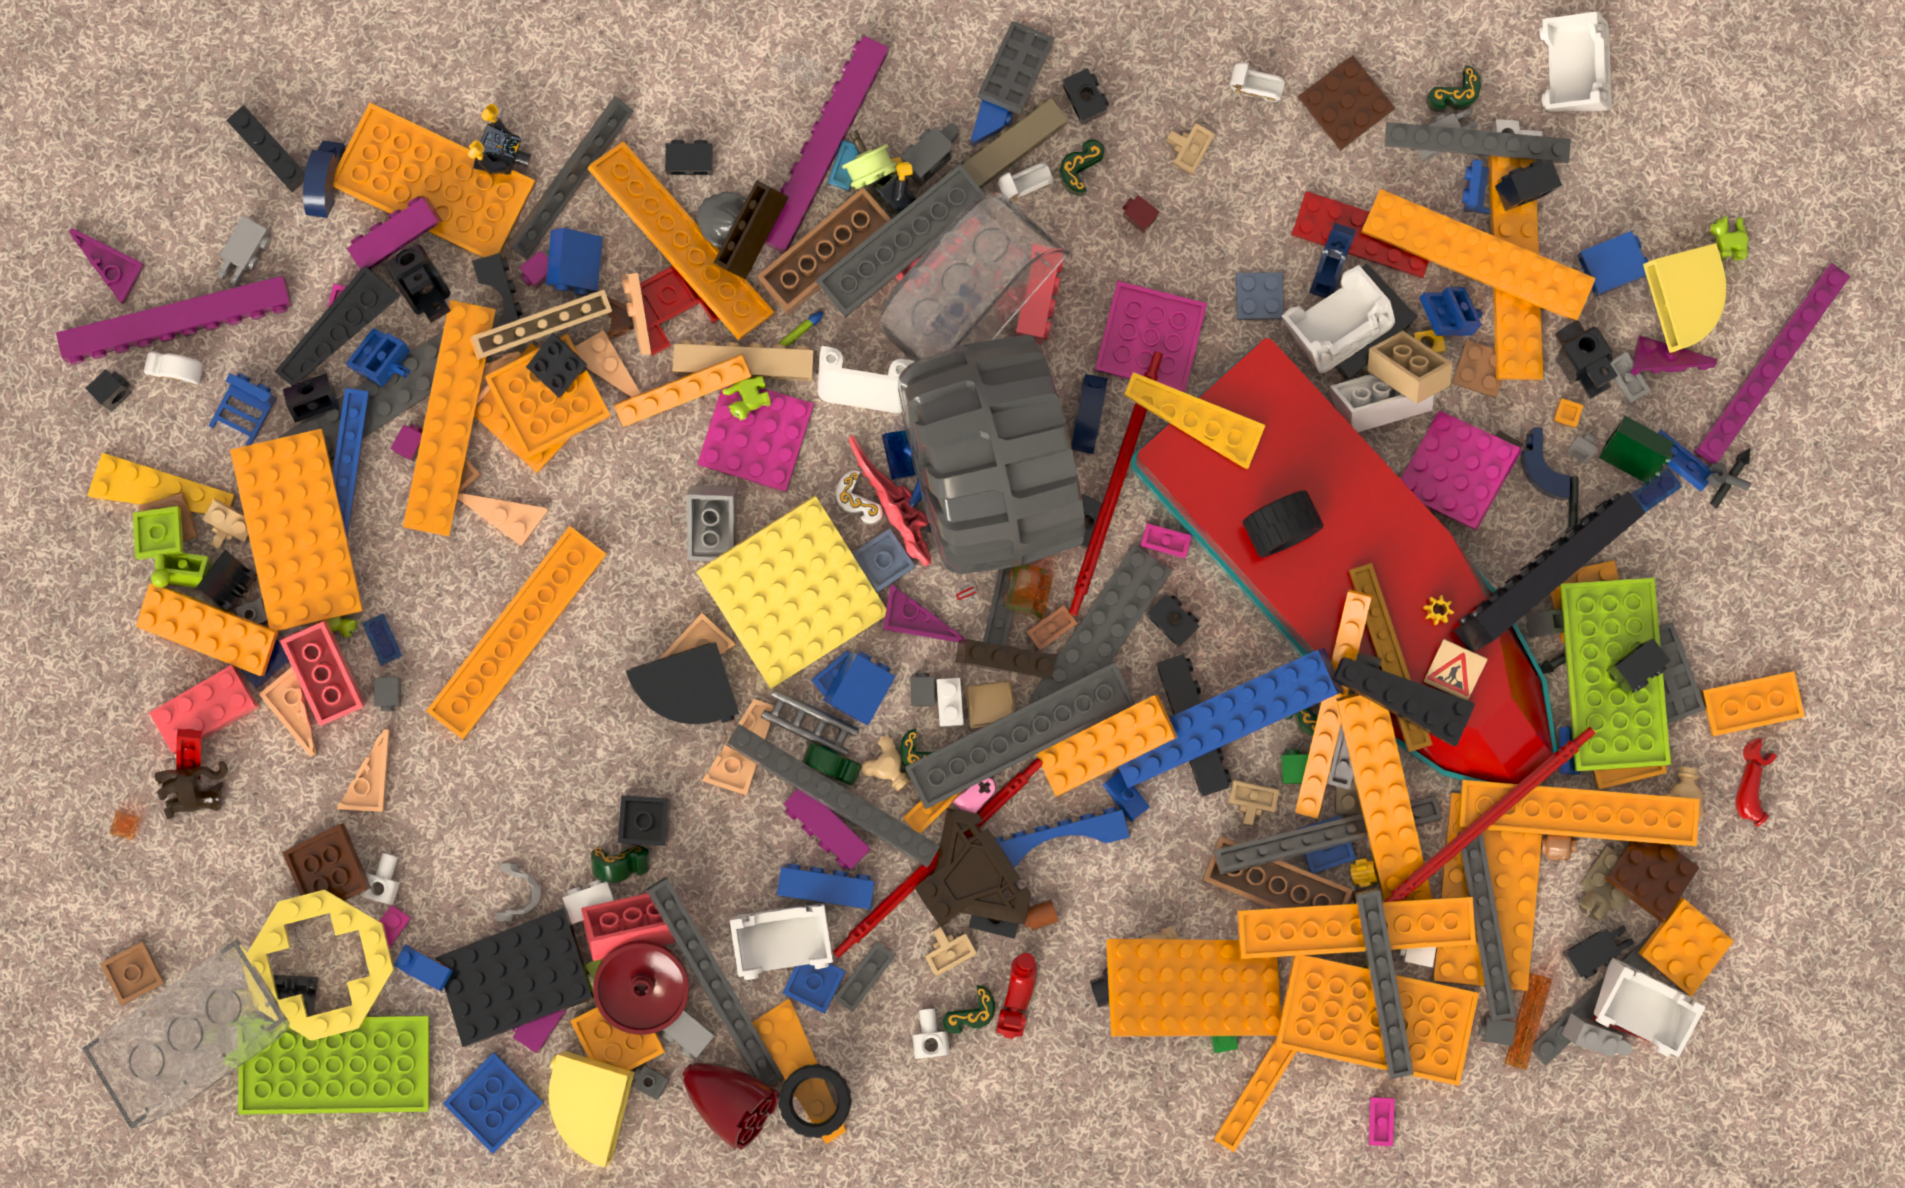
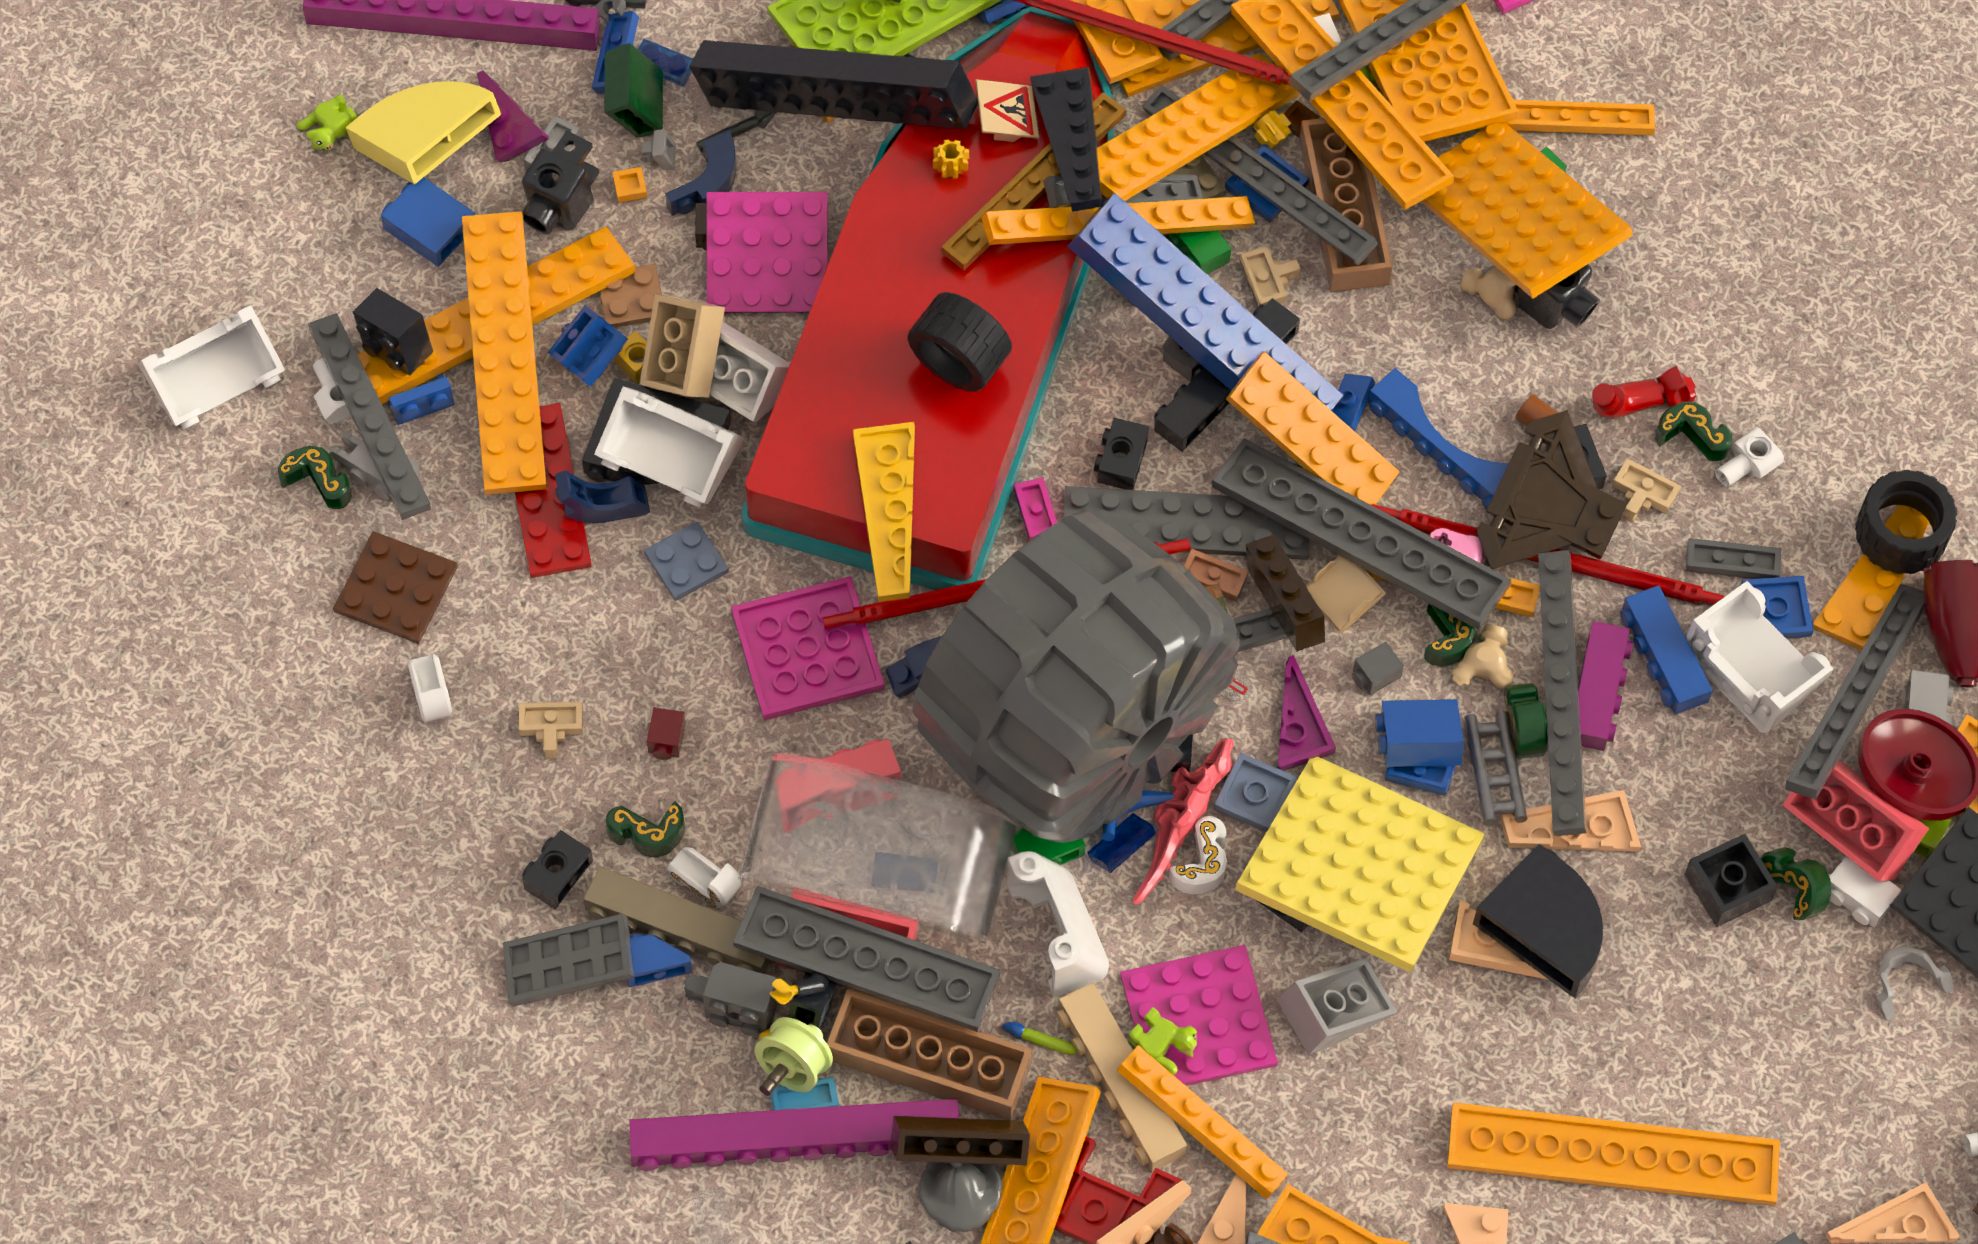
camera: 120 degrees left, 20 degrees down
white brick [937,678,963,728] -> none

